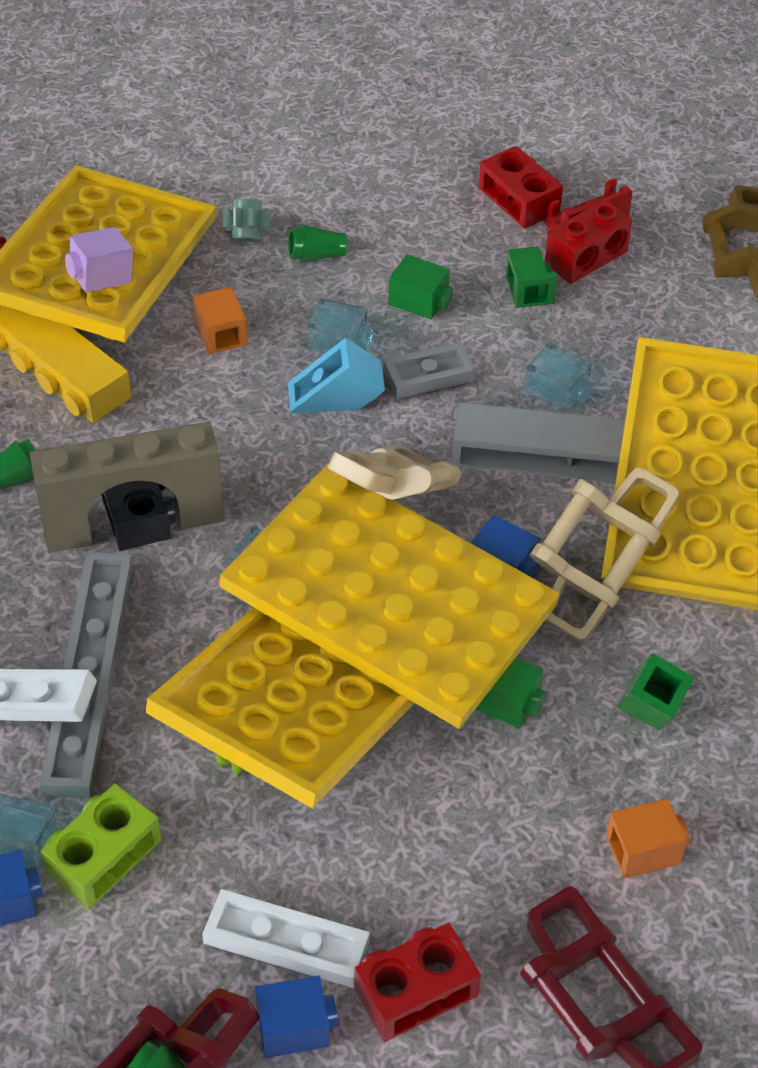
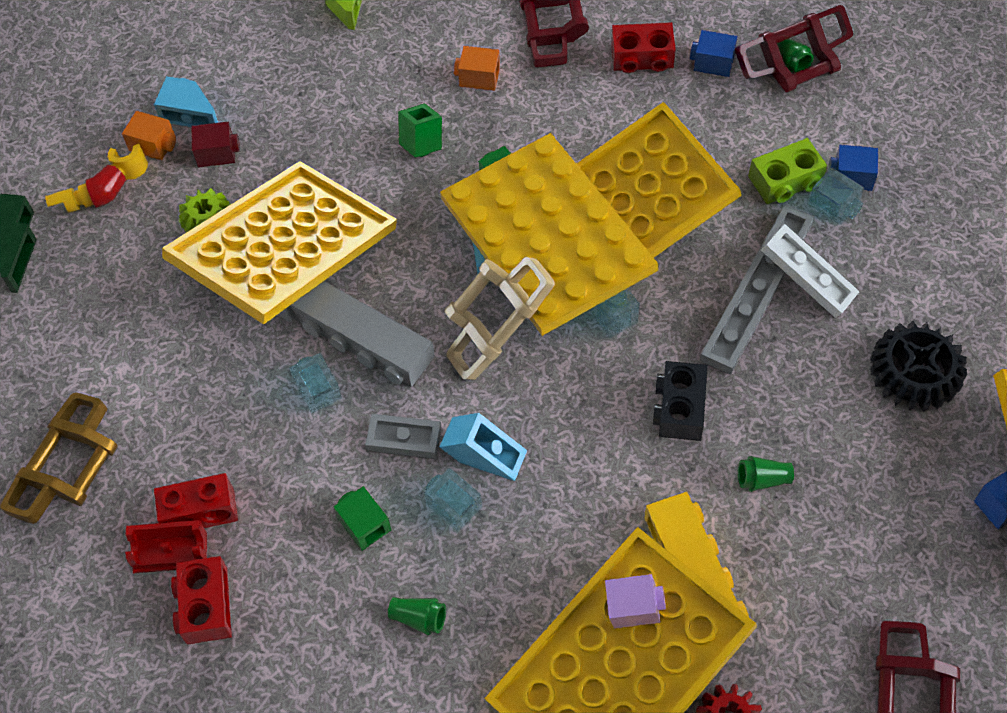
camera: 150 degrees left, 10 degrees up
dark tan arch [29,421,225,553] -> none
orange brick [192,287,248,354] -> none
white plate [202,889,370,988] -> none
sand green gear [223,199,271,242] -> none
blue brick [471,515,540,578] -> none
green brick [506,246,558,308] -> none
tan bar [530,468,679,642] -> none

